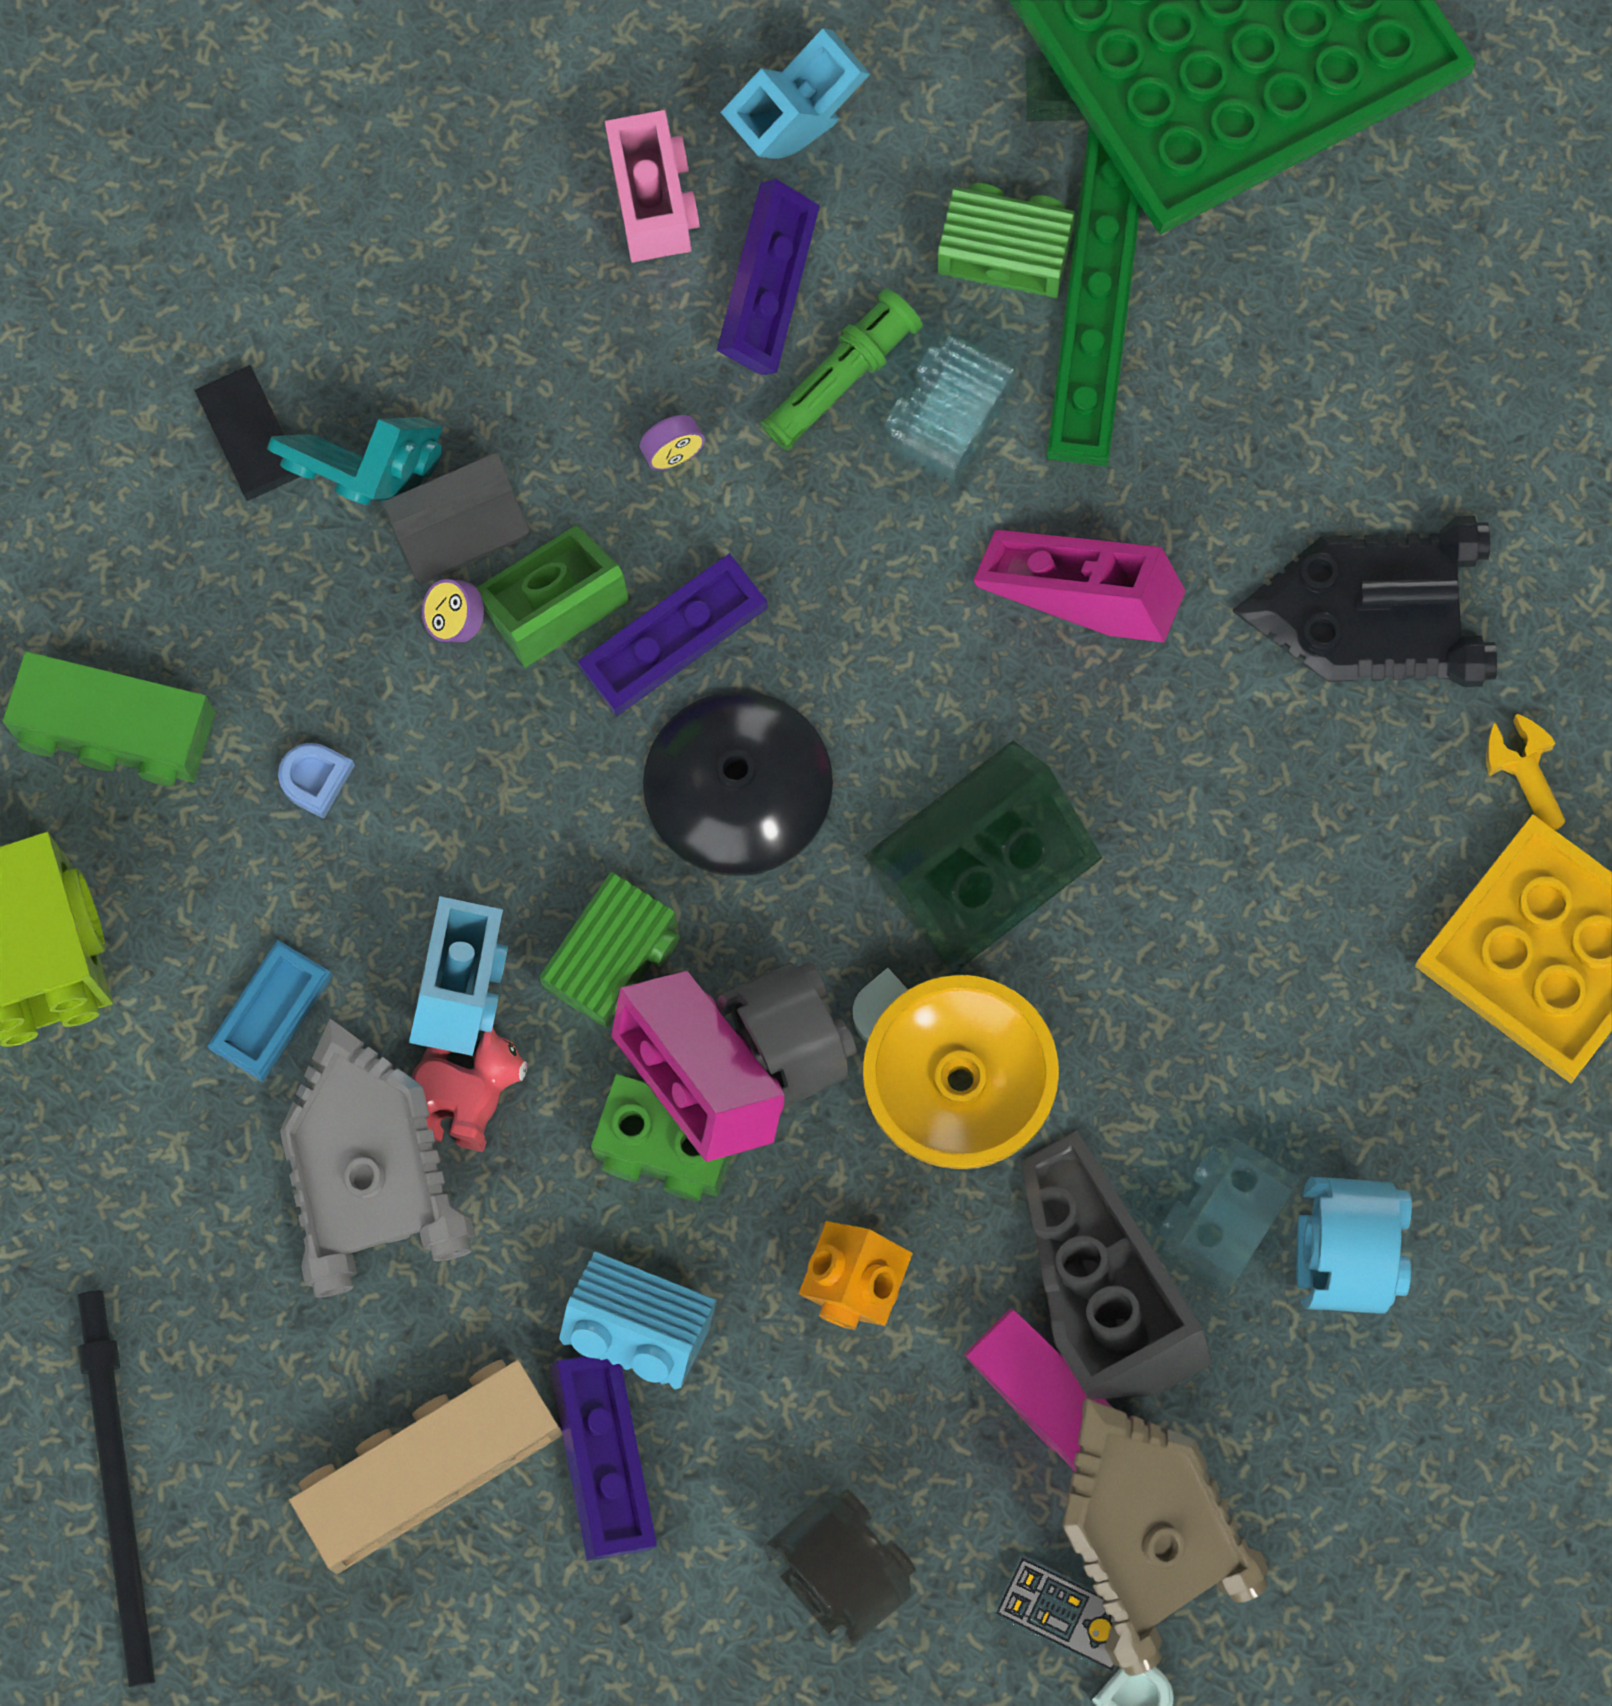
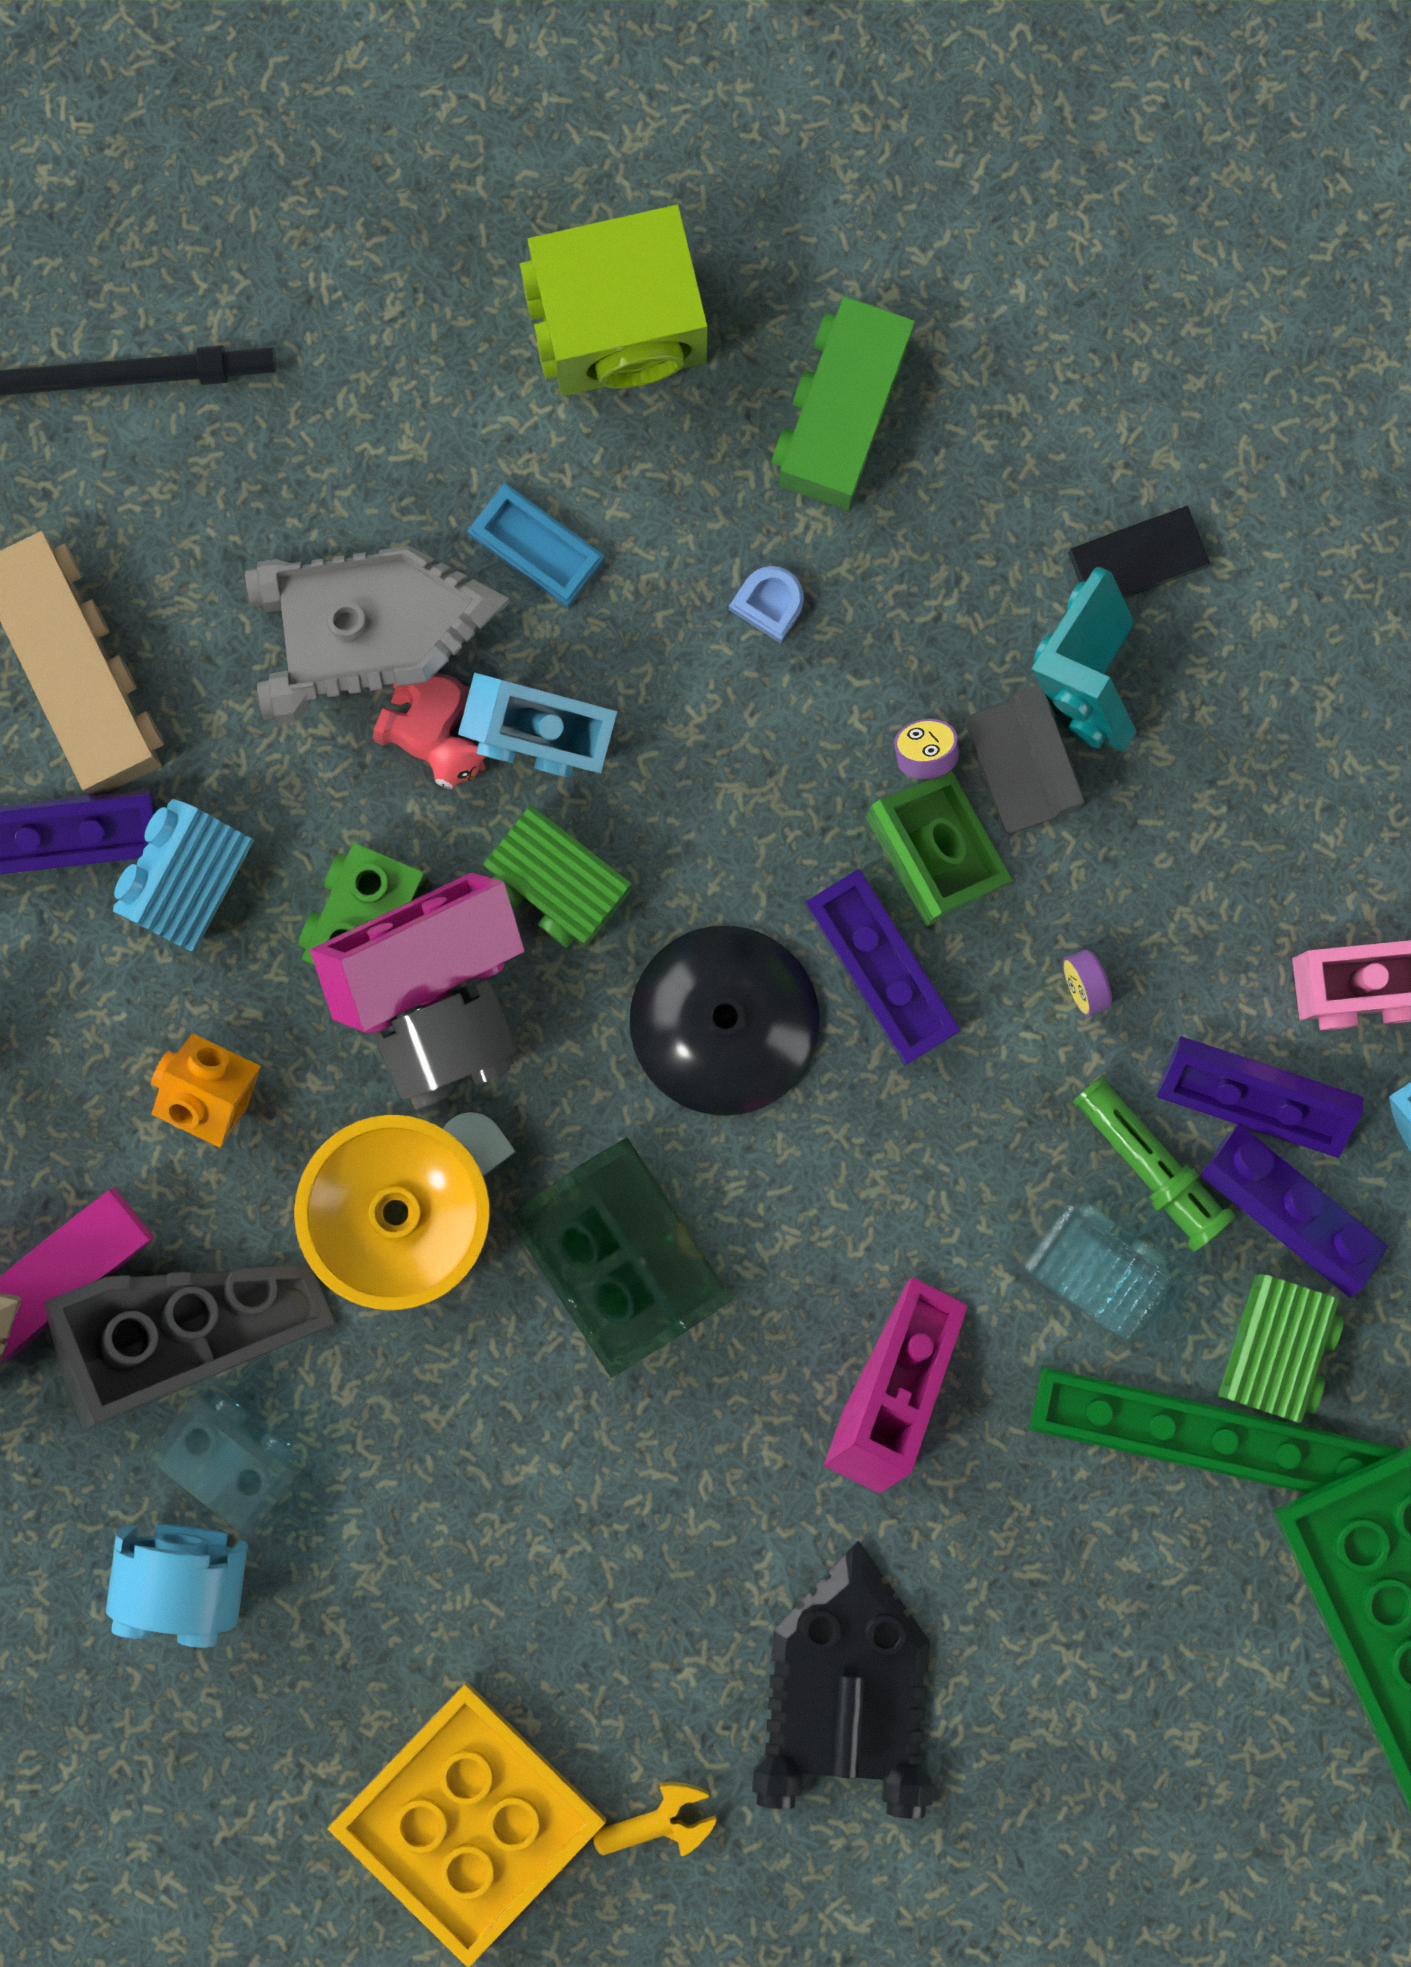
camera: 85 degrees right, 10 degrees up
none -> dark purple plate [1200,1124,1388,1298]

